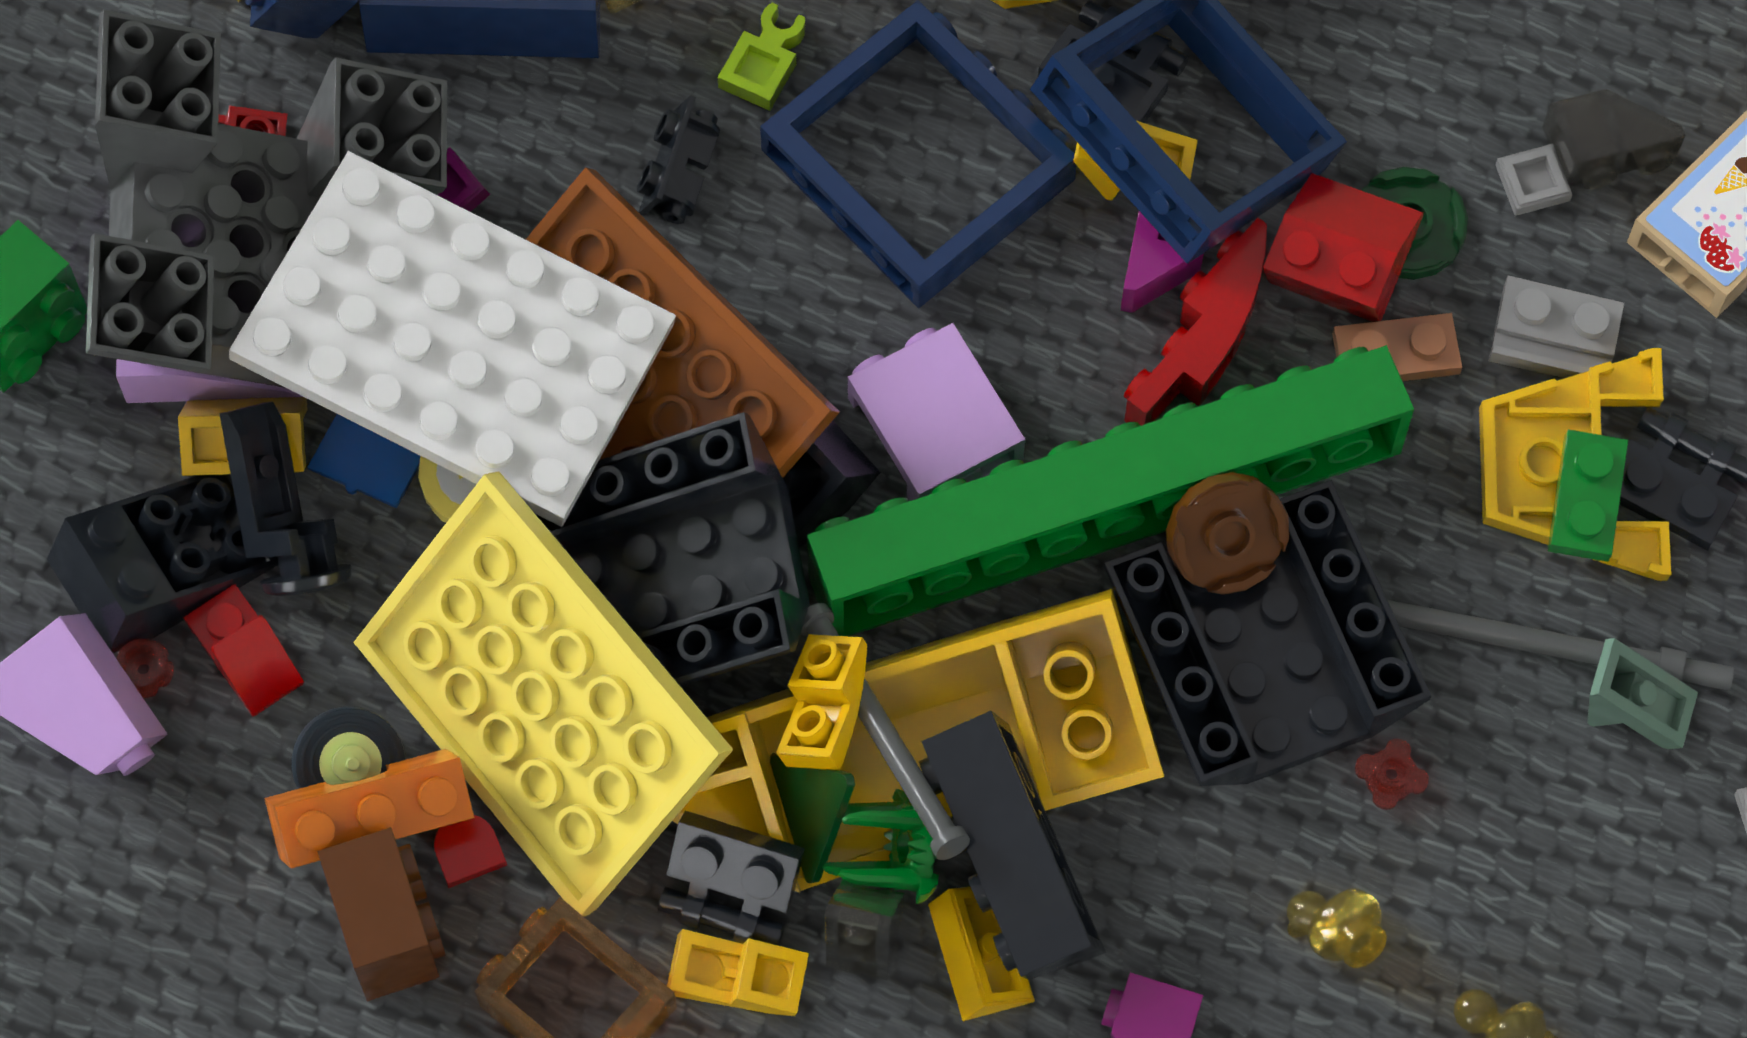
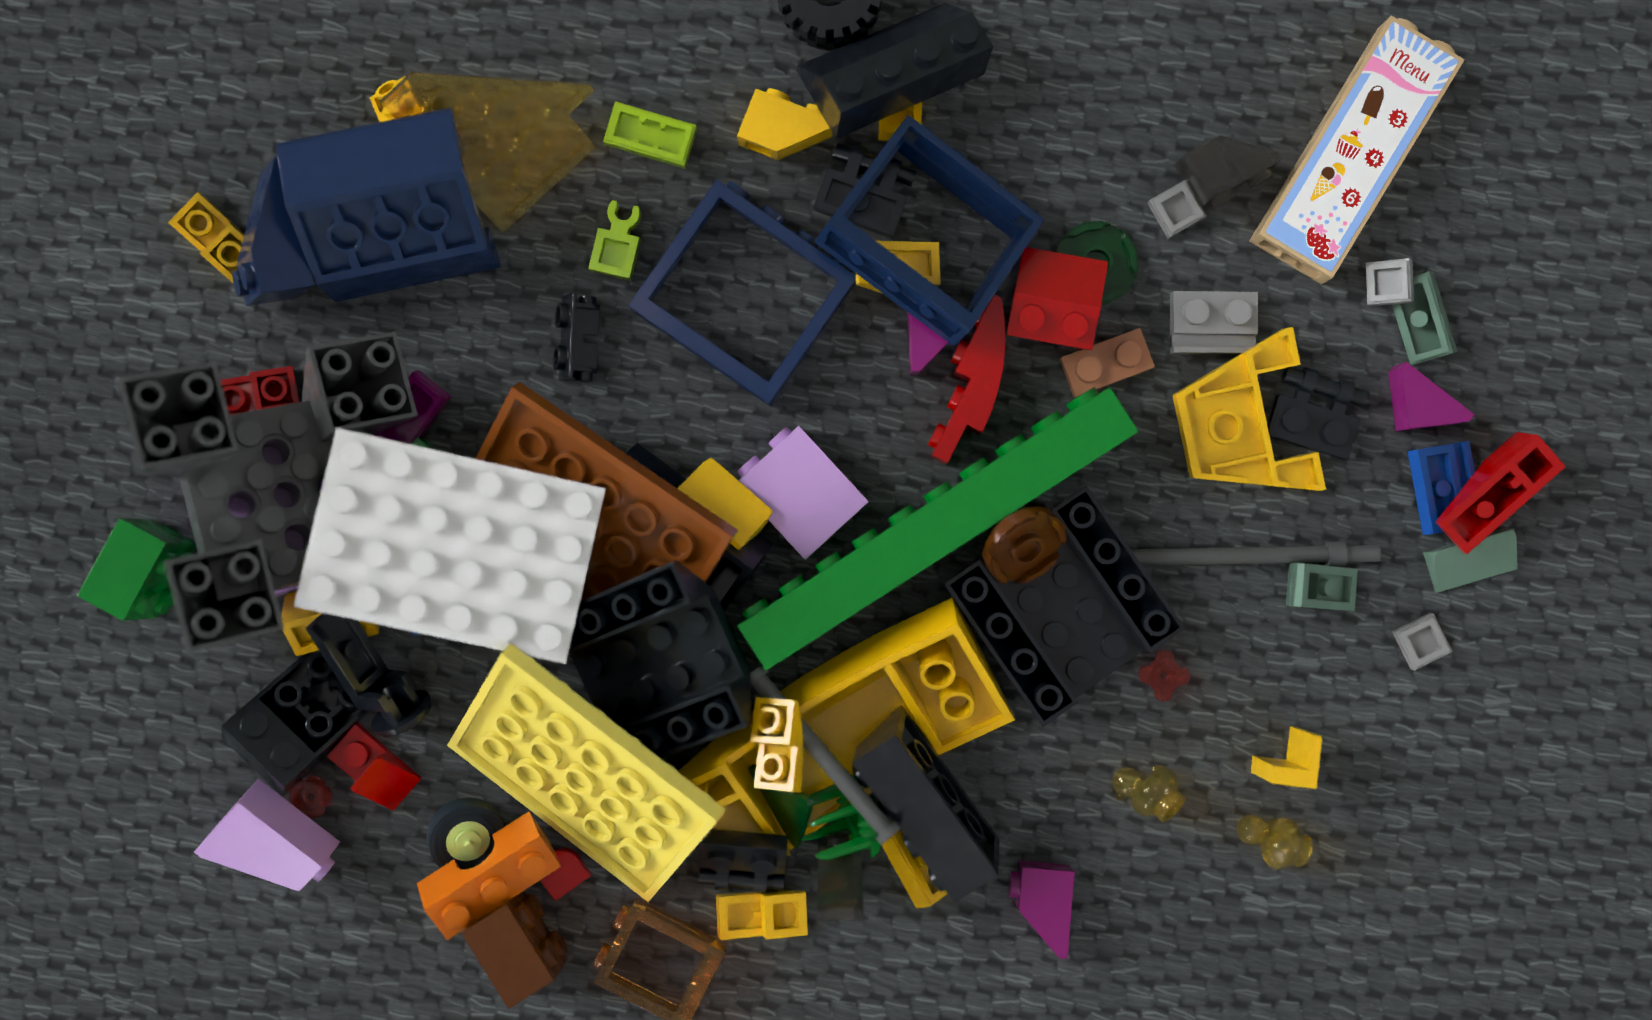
camera: 10 degrees left, 20 degrees up
green plate [1547,429,1628,562] -> none
none -> yellow slope [677,458,773,550]
none -> yellow panel [1251,726,1322,789]

